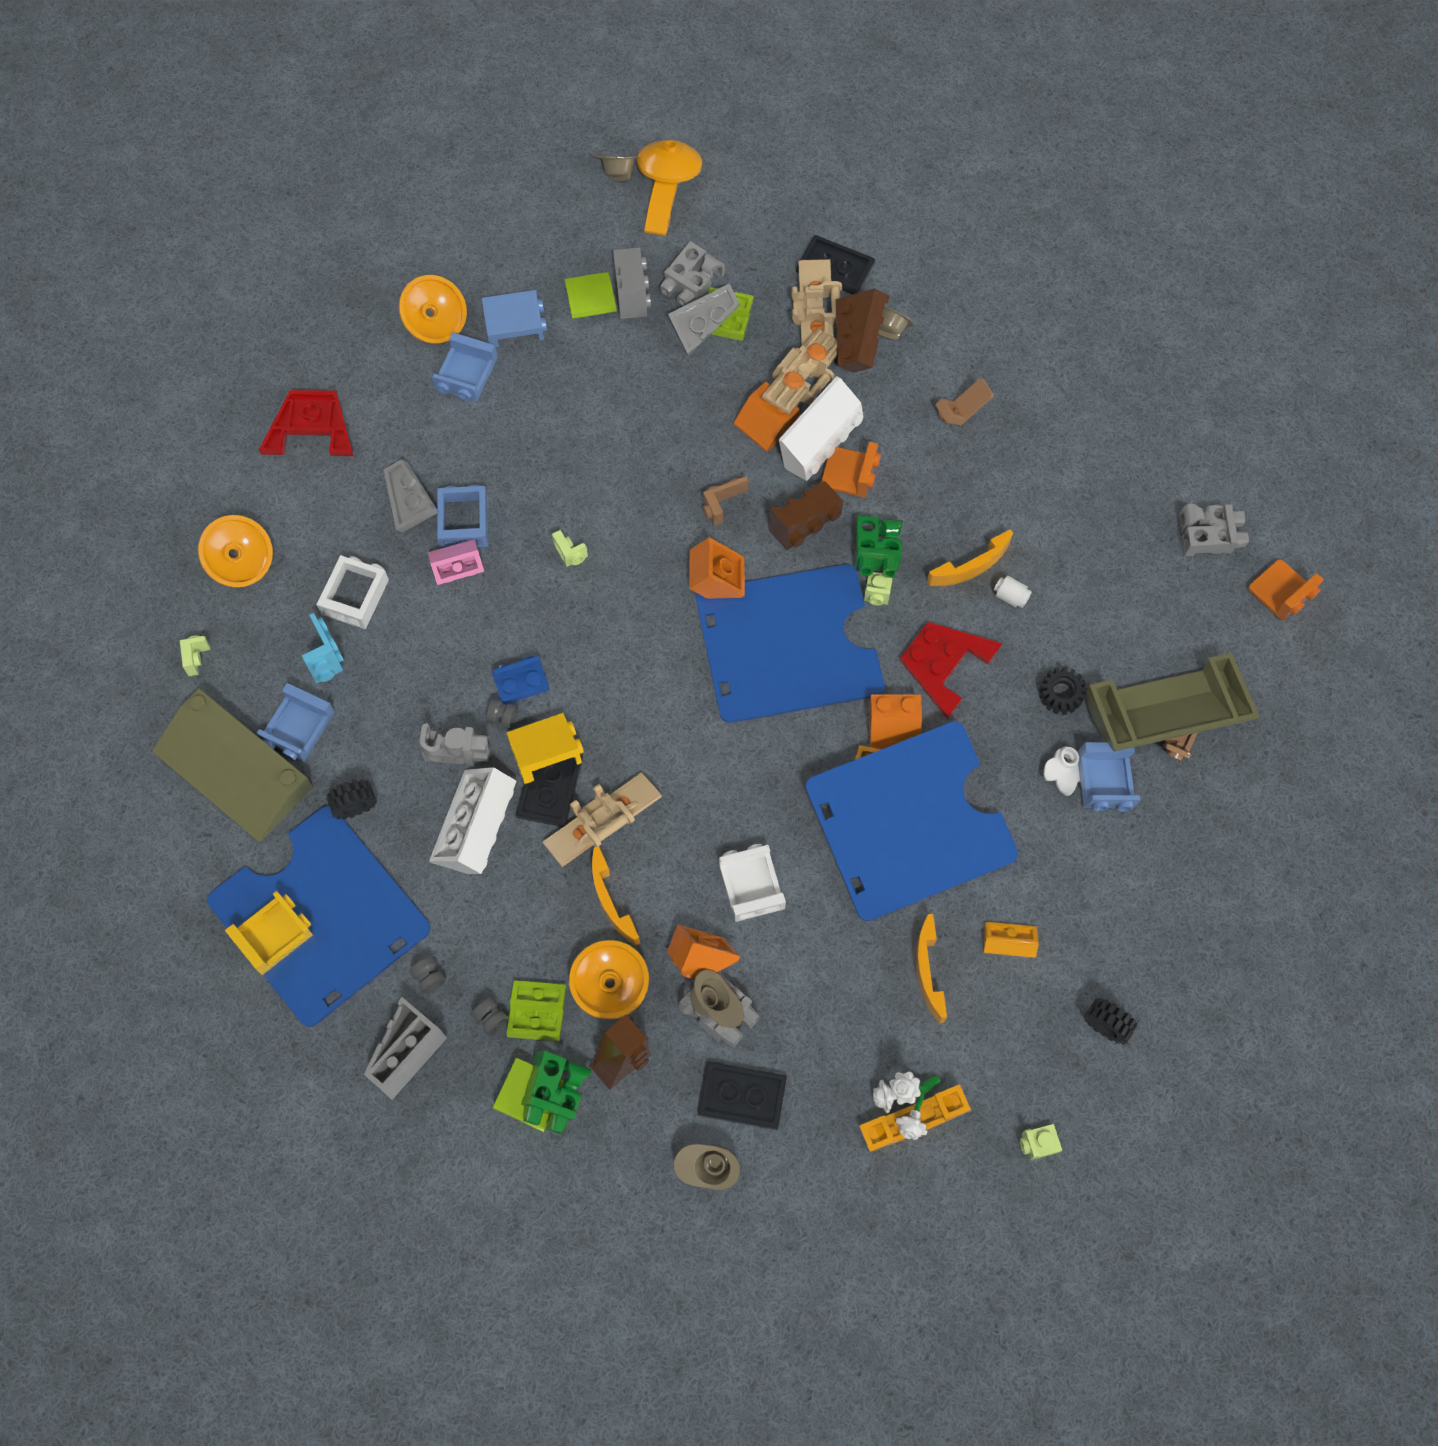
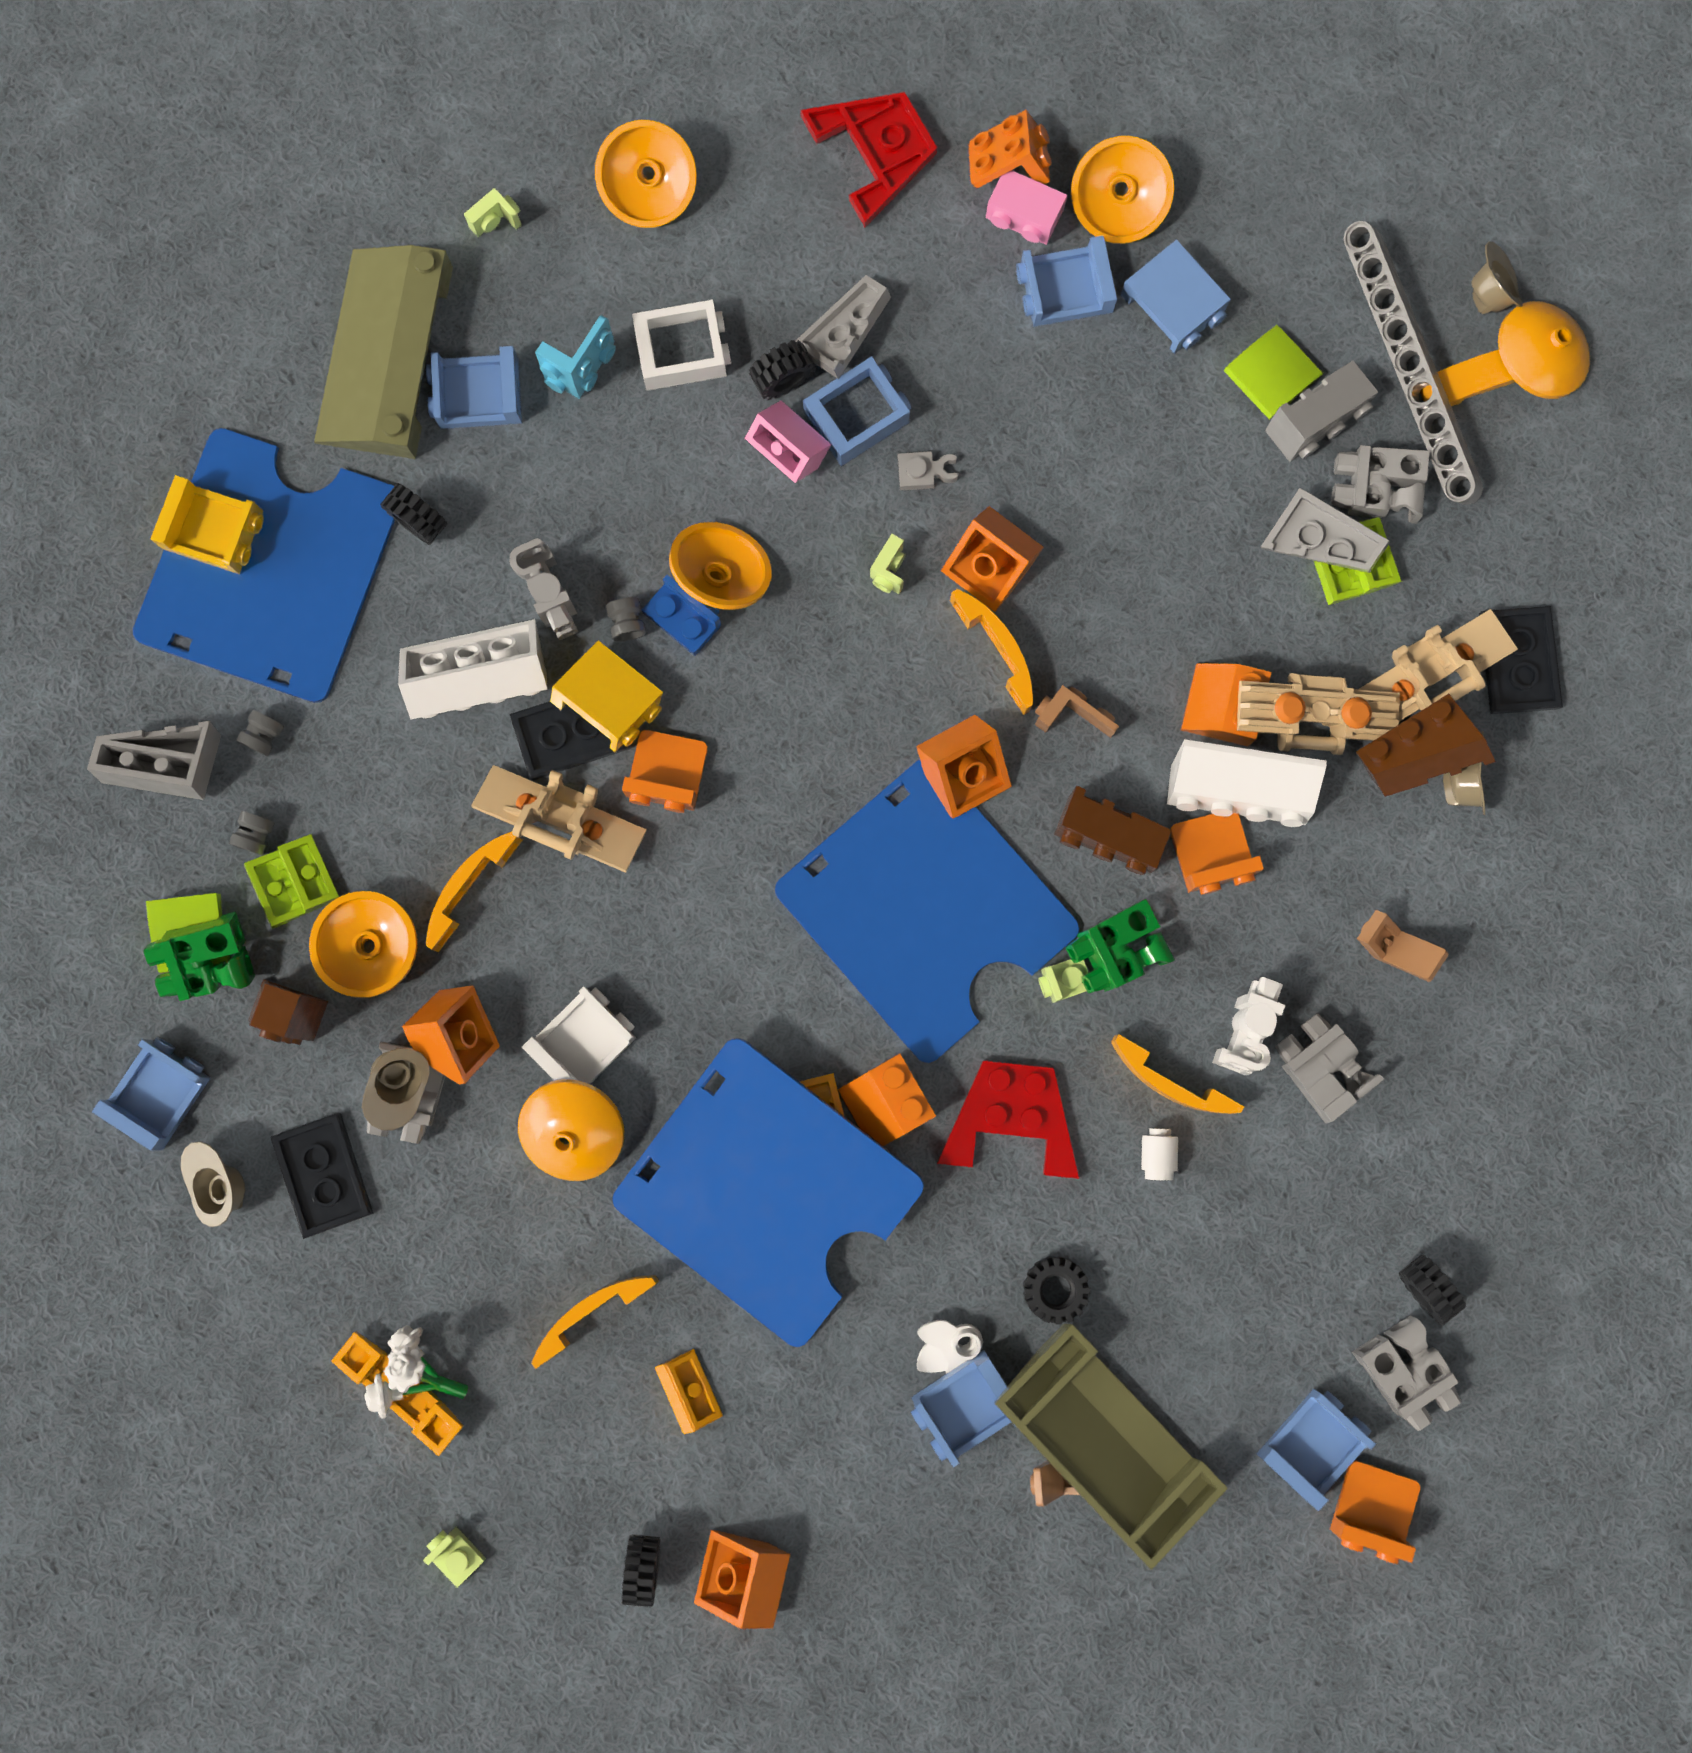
camera: 60 degrees right, 15 degrees up
none -> medium blue panel [92,1037,210,1151]
none -> light orange dish [518,1079,624,1181]
none -> orange bracket [622,730,708,813]
none -> light orange dish [669,522,772,610]
none -> orange slope [694,1530,790,1629]
none -> black tyre [749,340,816,400]
none -> light grey plate [897,451,958,490]
none -> orange slope [941,506,1044,612]
none -> light orange slope [950,589,1033,715]
none -> orange bracket [968,109,1052,188]
none -> bright pink brick [986,170,1067,245]
none -> white hips [1212,977,1285,1075]
none -> medium blue panel [1256,1389,1376,1511]
none -> light grey hips [1275,1013,1384,1124]
none -> light grey beam [1344,221,1483,505]
none -> black tyre [1399,1254,1466,1325]

